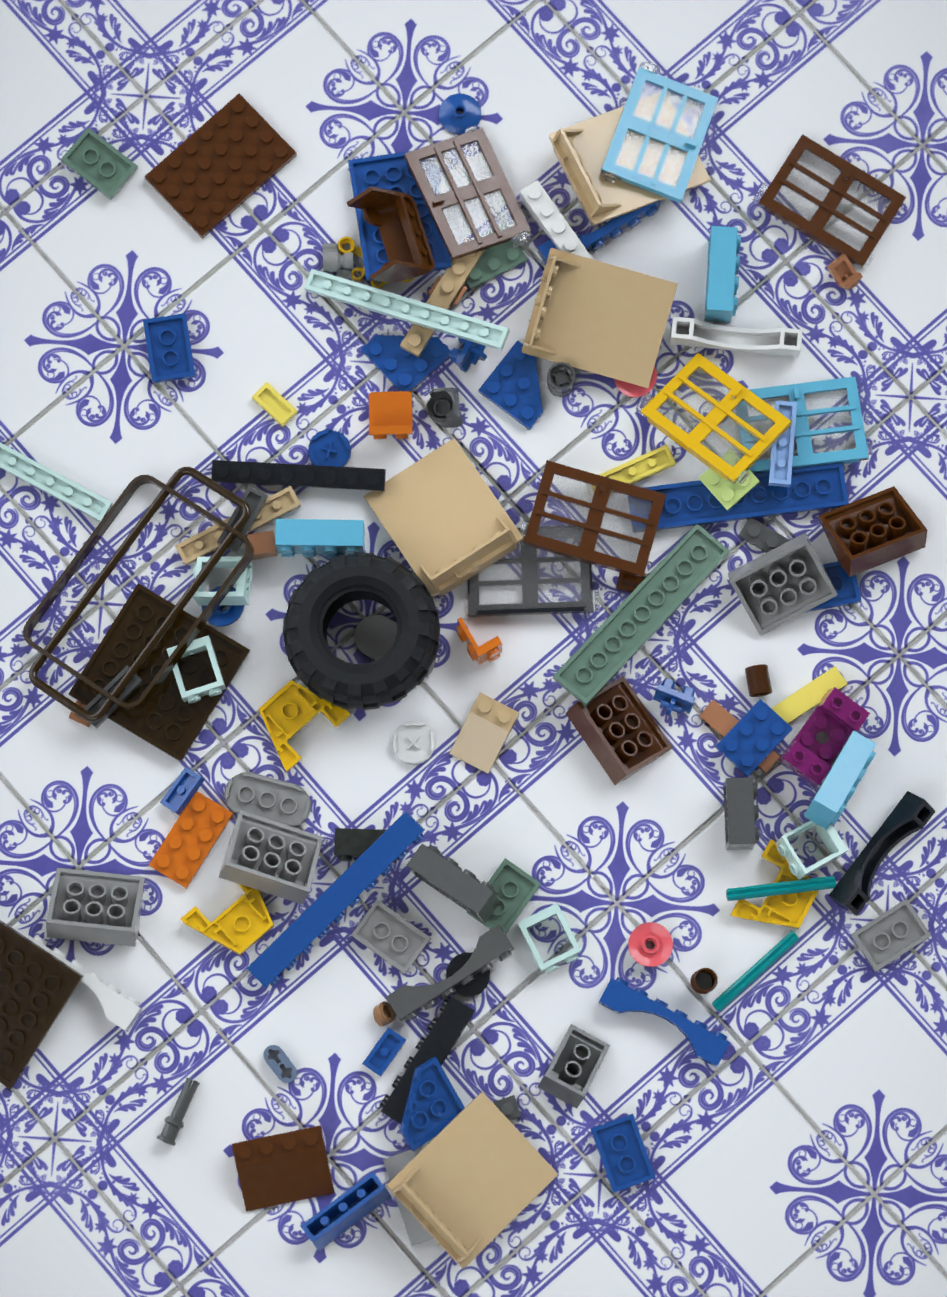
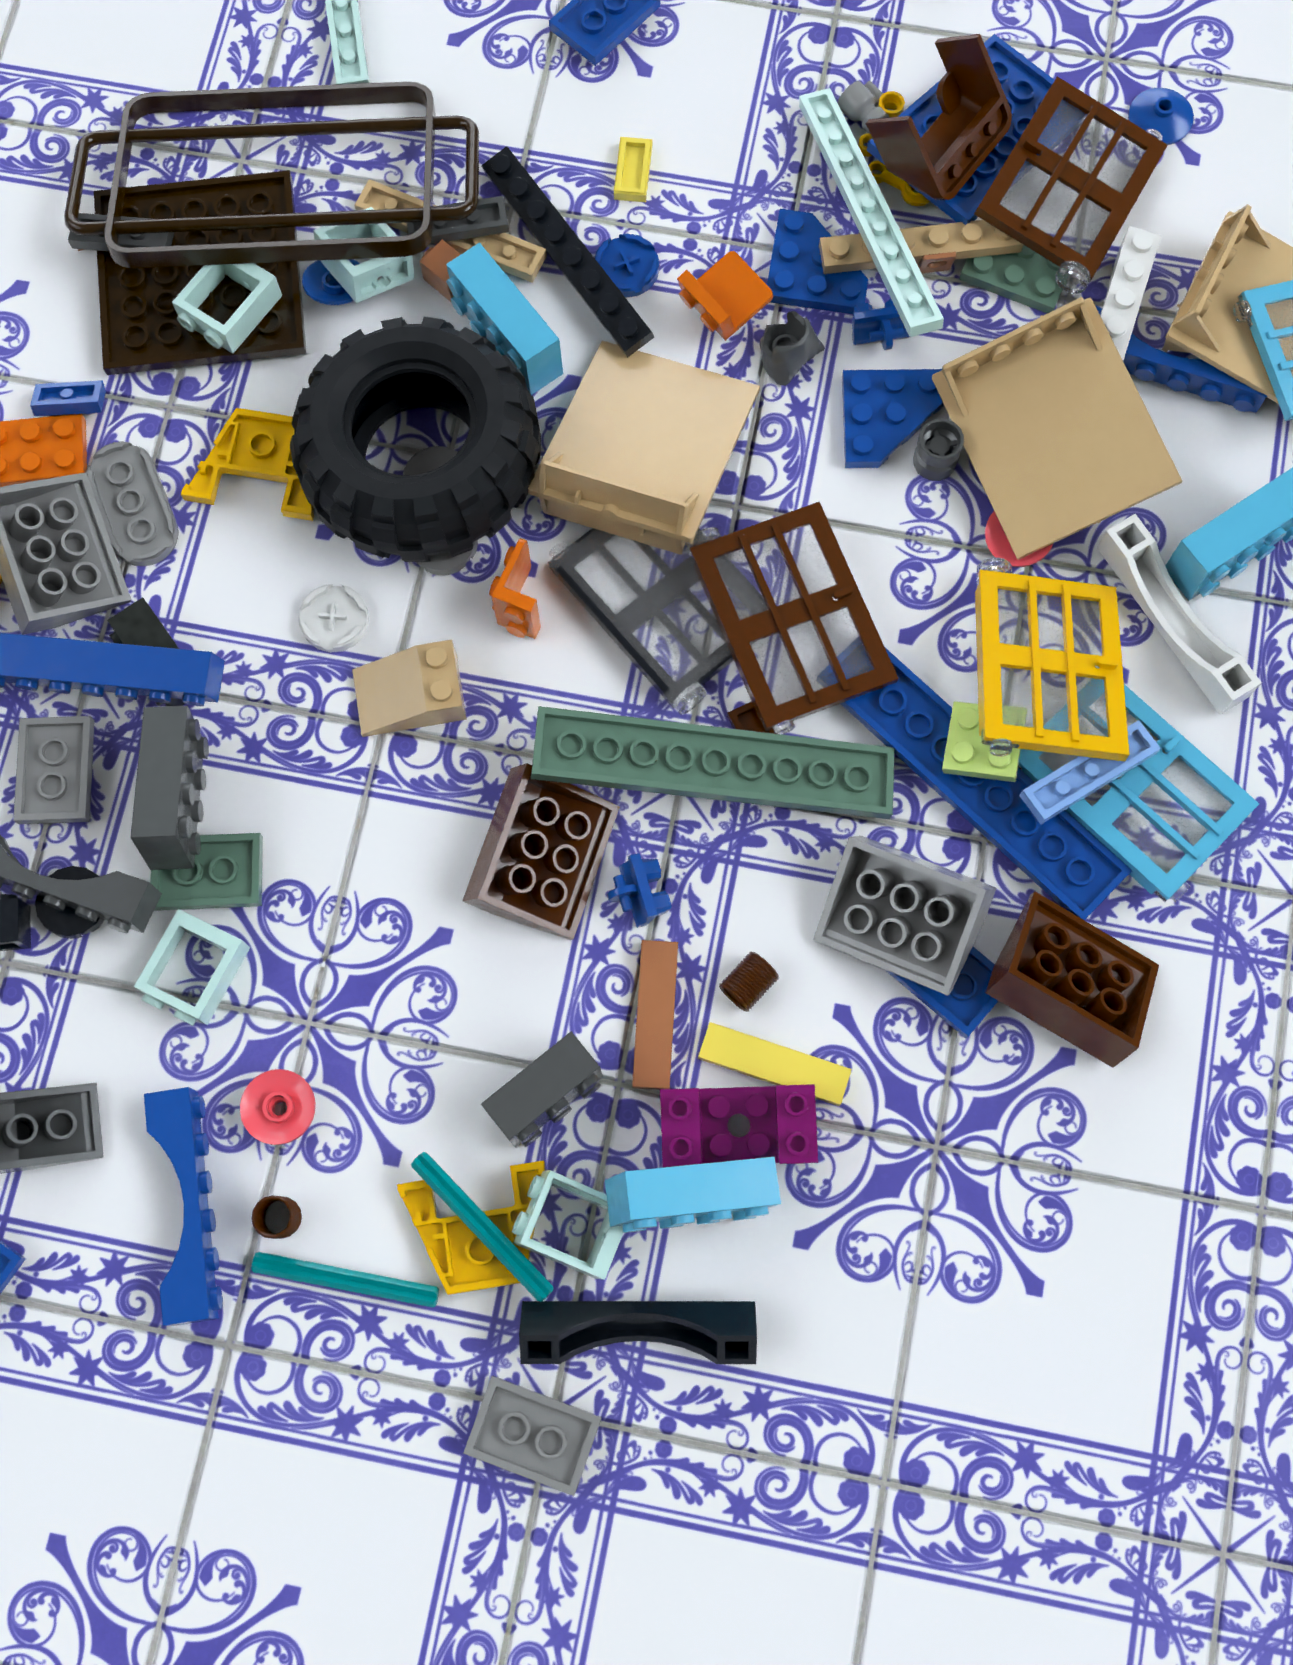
camera: 55 degrees right, 5 degrees down
light yellow tile [590,444,676,495] -> none
blue plate [715,699,793,777] -> none
dark grey plate [738,518,790,553] -> none

